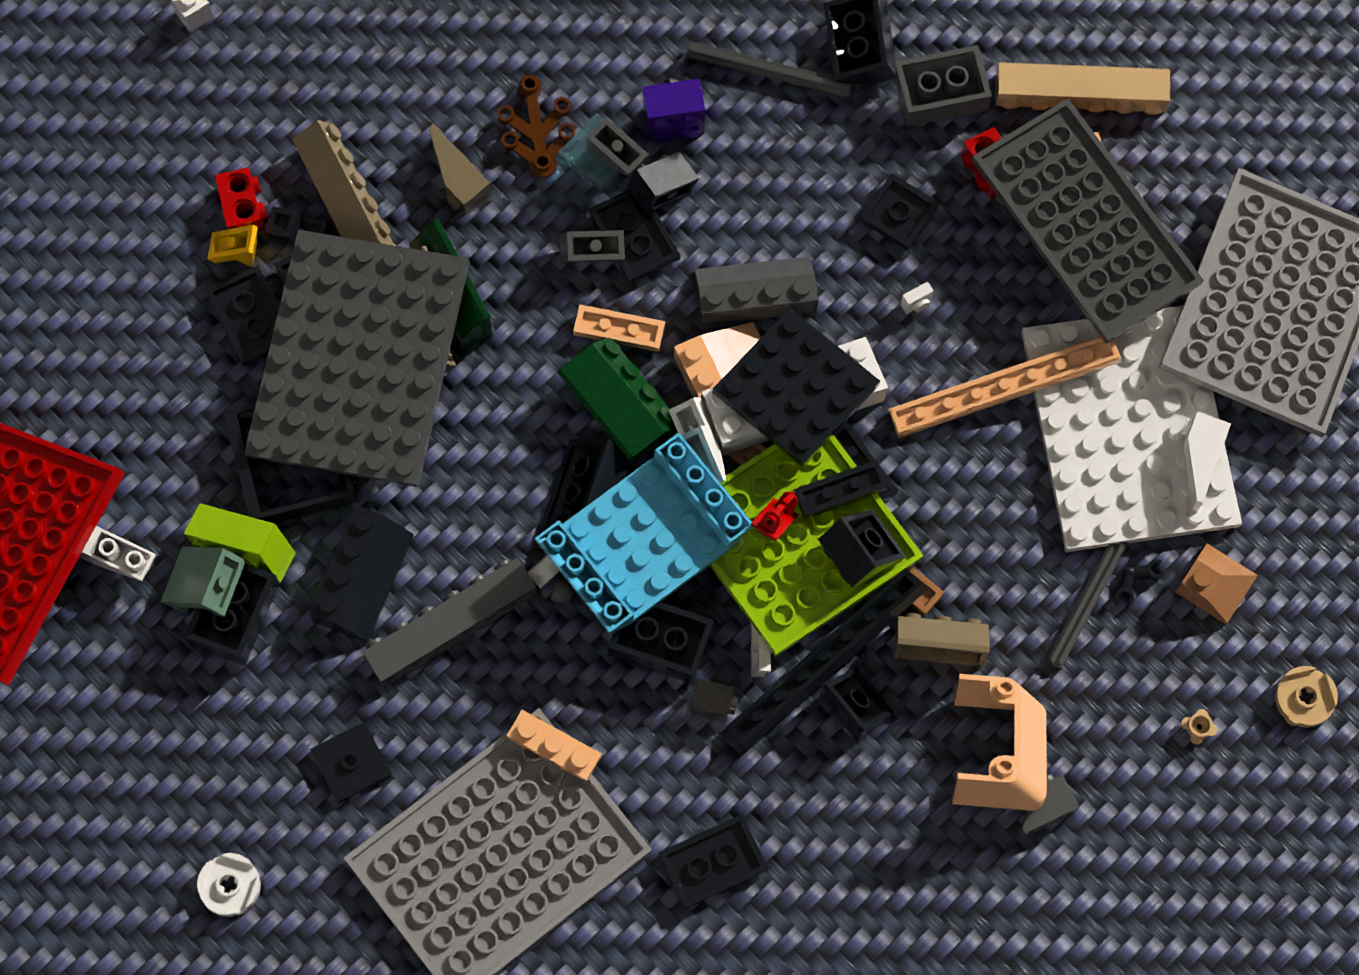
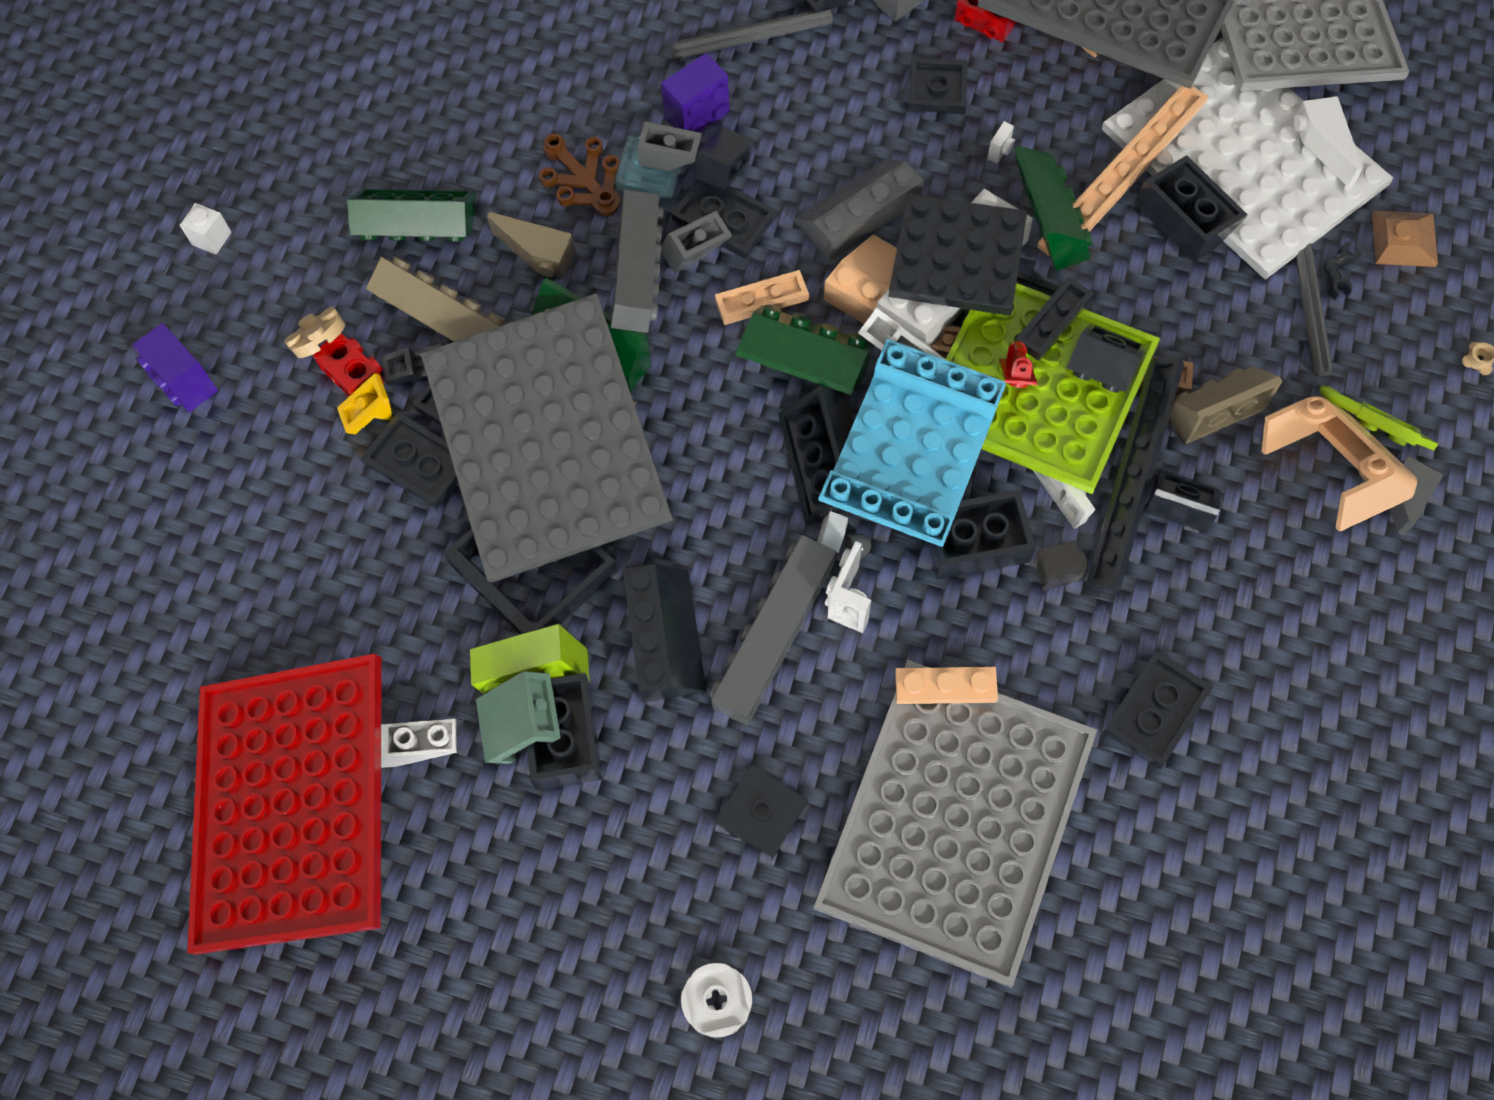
camera: 25 degrees left, 5 degrees down
none -> dark purple brick [132,323,219,413]
none -> tan plate [284,307,345,358]
none -> slope [347,189,476,241]
none -> dark grey brick [611,189,663,333]
none -> white bracket [825,541,871,633]
none -> dark green slope [1014,146,1093,271]
none -> black slope [1134,155,1248,263]
none -> lime plate [1319,386,1438,451]

